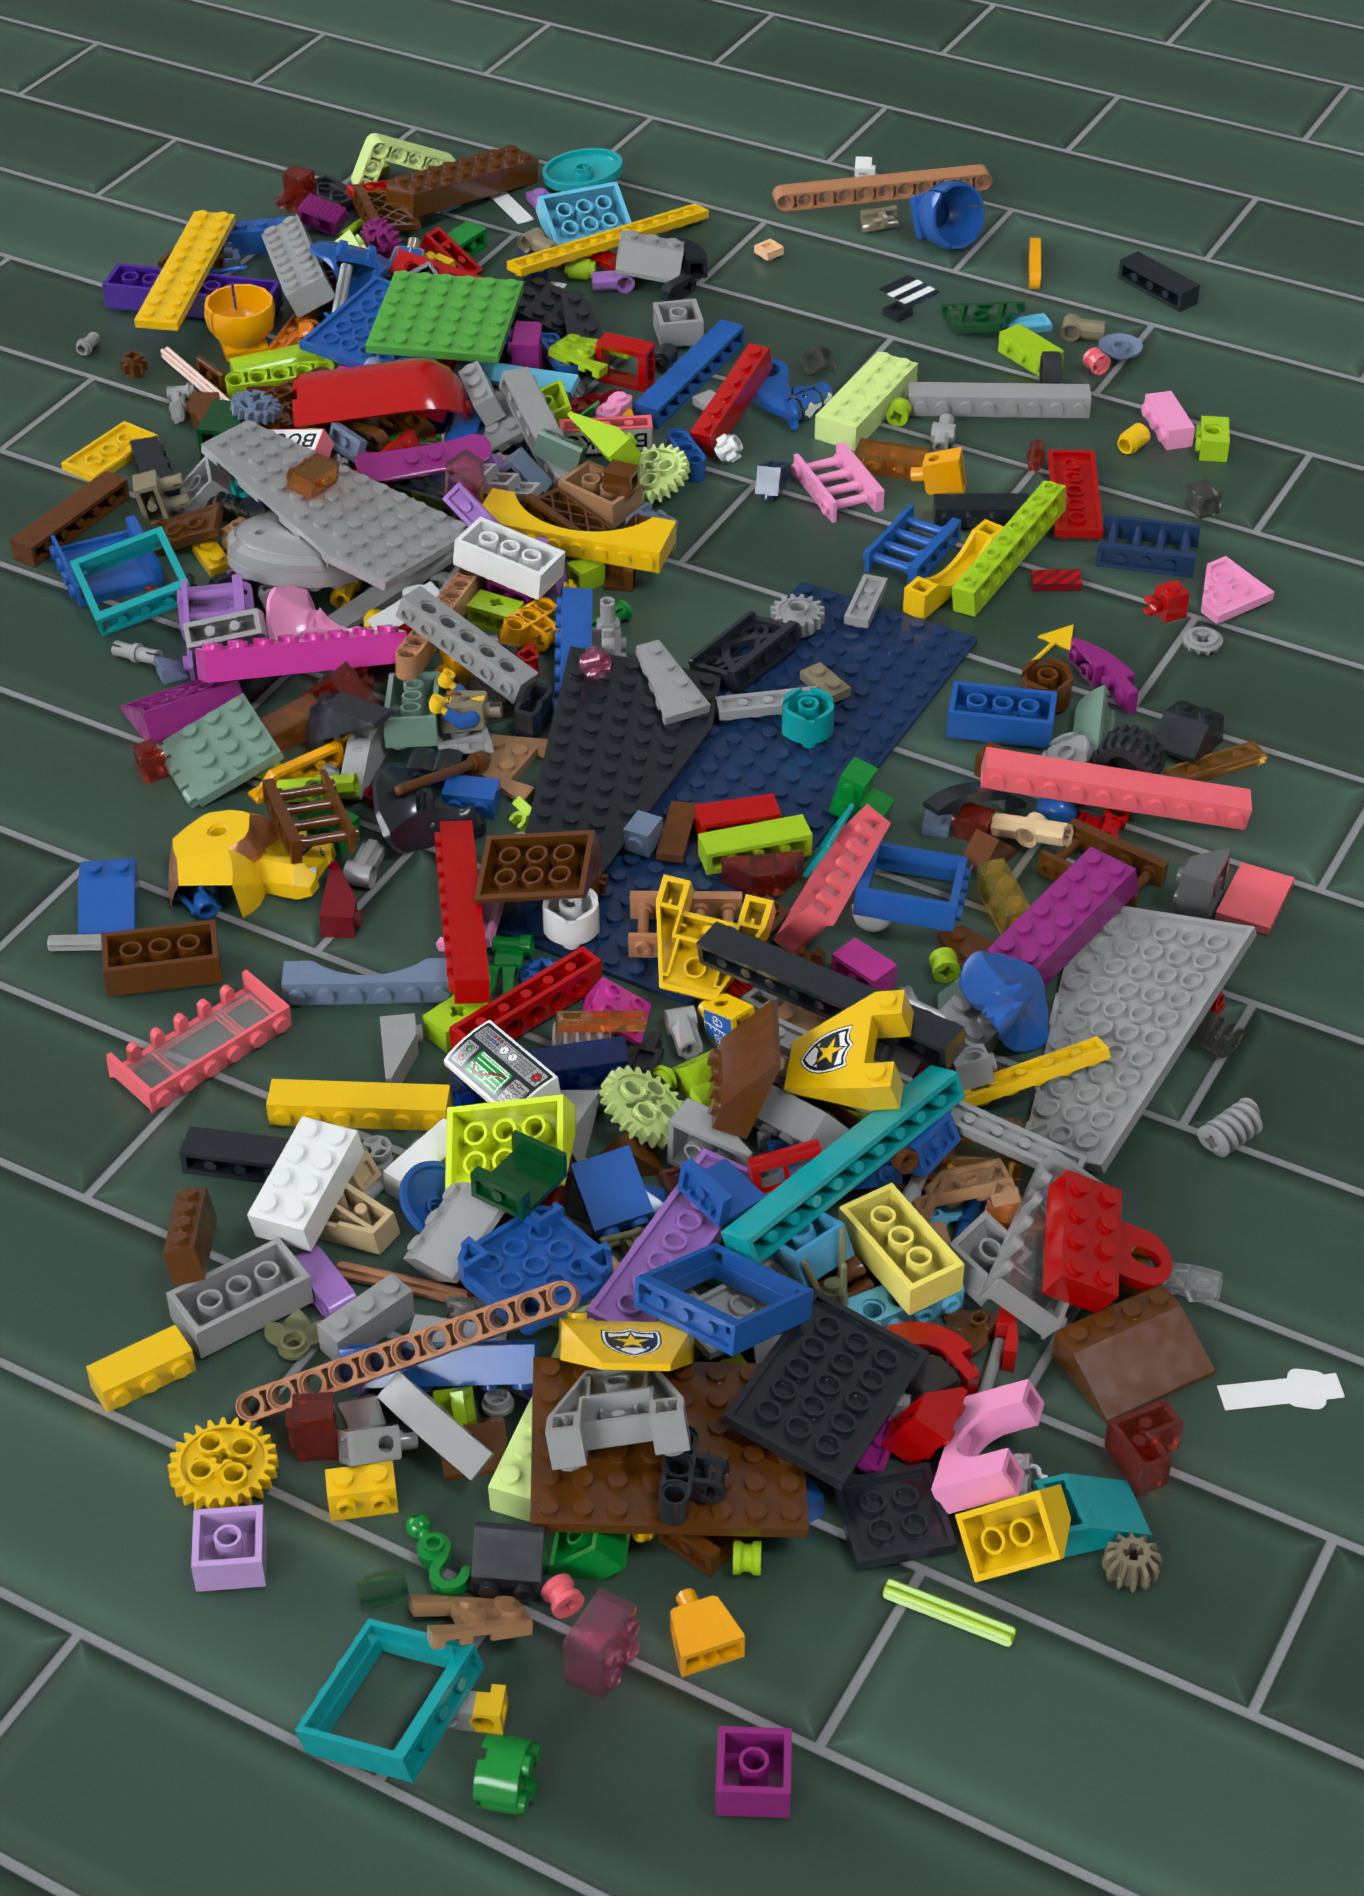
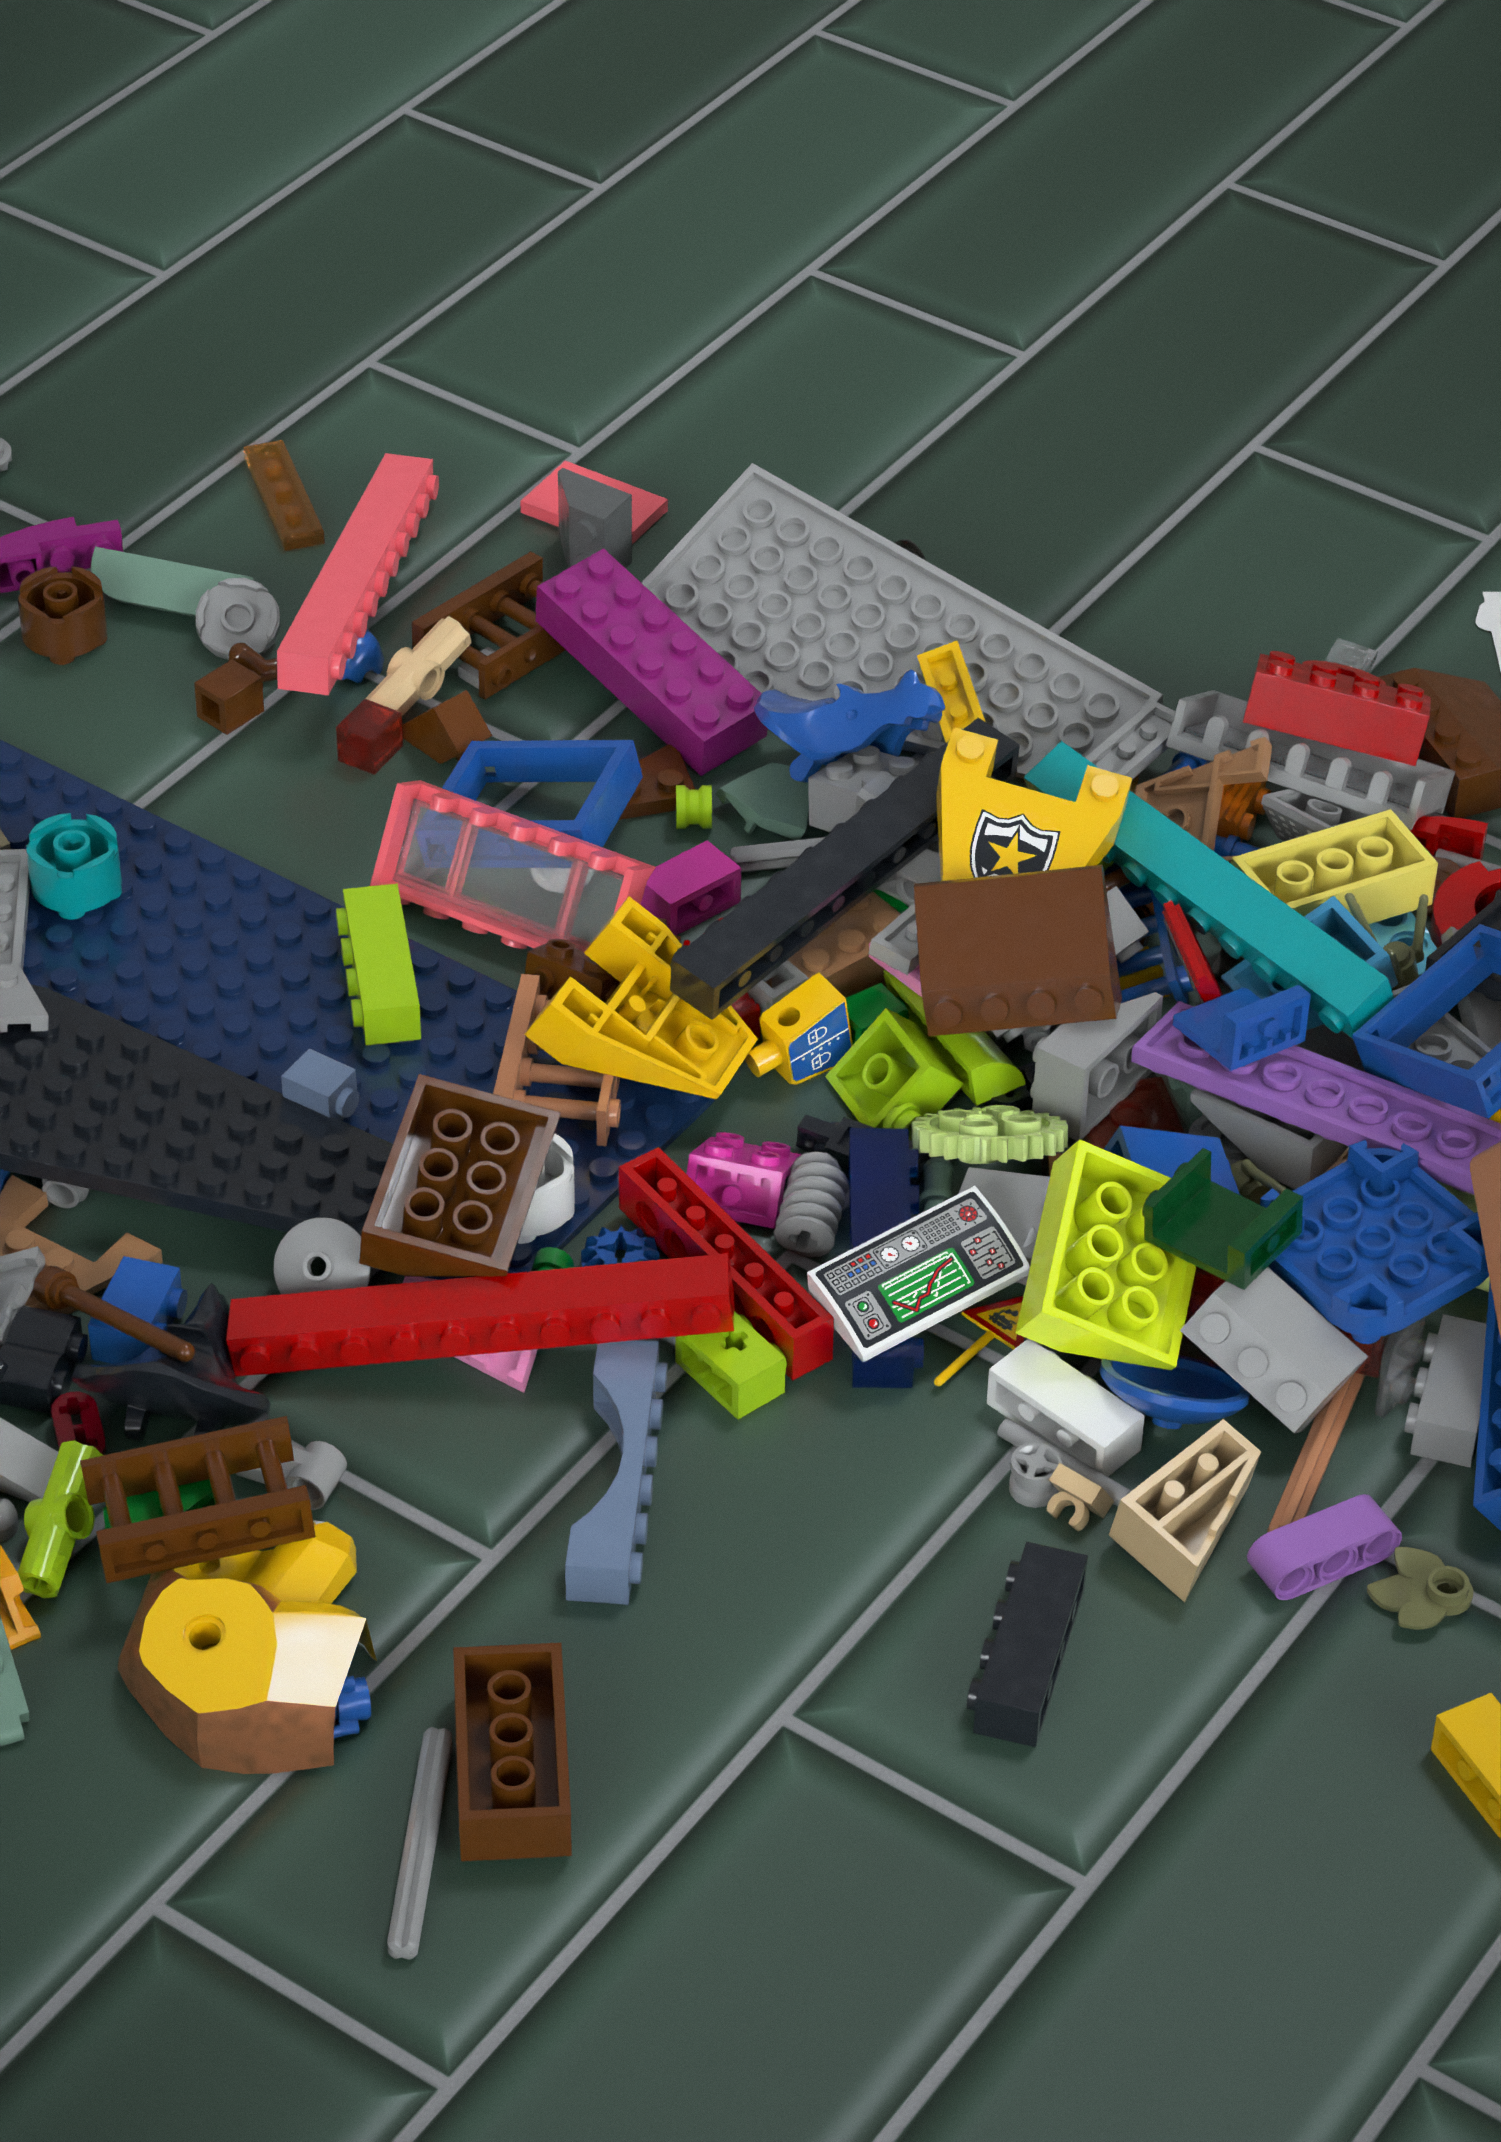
camera: 85 degrees left, 0 degrees up
blue slope [78,859,140,934] -> none
window [106,969,292,1114] -> none
reddish brown brick [163,1187,217,1287] -> none
light grey brick [166,1237,314,1359] -> none
white brick [247,1116,365,1251] -> none
yellow brick [266,1079,451,1131] -> none
light grey brick [317,1273,415,1361] -> none
dark red slope [319,861,362,938] -> none
light grey slope [380,1013,423,1083] -> none
lime tile [509,796,532,833] -> none
clear orange tile [556,1010,647,1033] -> none
reddish brown tile [656,800,698,863] -> none
light grey piece [664,1005,703,1060] -> none
red brick [694,794,781,835] -> none
clear red slope [721,850,804,897] -> none
teal window [802,804,855,878] -> none
green brick [829,757,896,822] -> none
sand blue plate [921,810,952,838] -> none
black slope [923,782,1027,816] -> none
blue brick [946,681,1057,748] -> none
clear yellow brick [976,858,1030,935] -> none
red piece [1078,808,1130,839] -> none
black tyre [1092,724,1166,775] -> none
black slope [1154,700,1224,763] -> none
light grey piece [1197,1098,1263,1157] -> none

